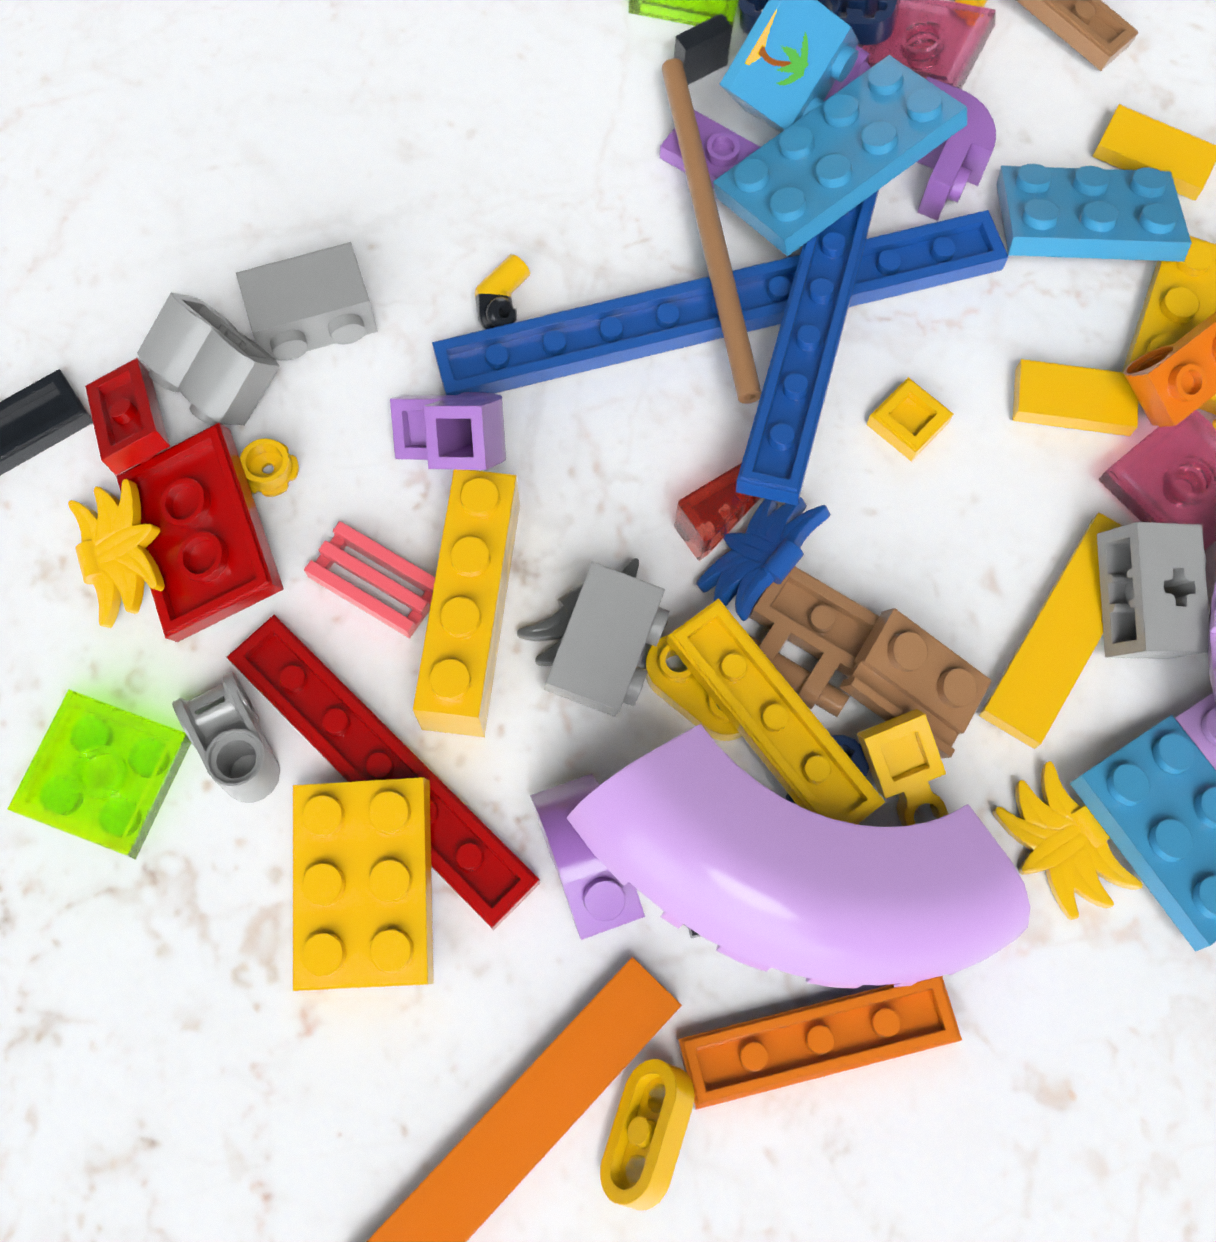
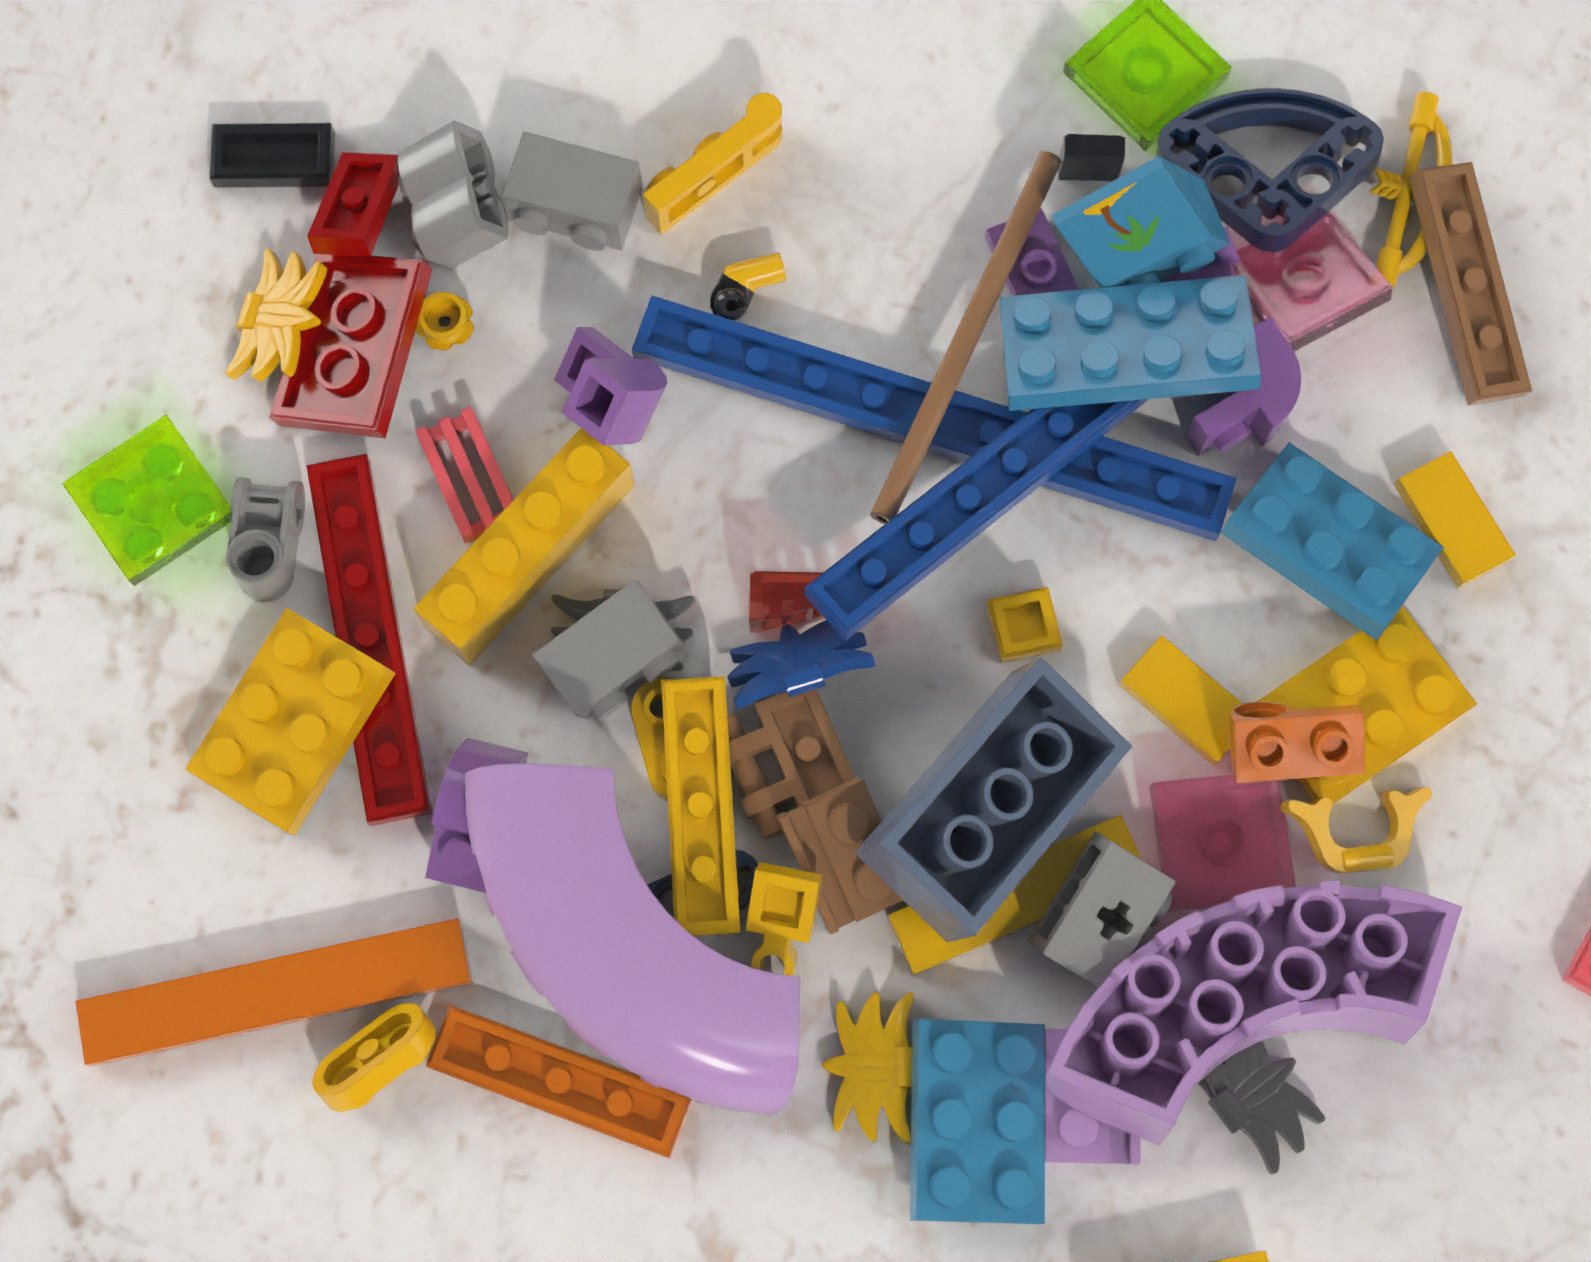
camera: 35 degrees right, 5 degrees up
none -> yellow plate [643,93,782,235]
none -> sand blue brick [855,657,1133,943]

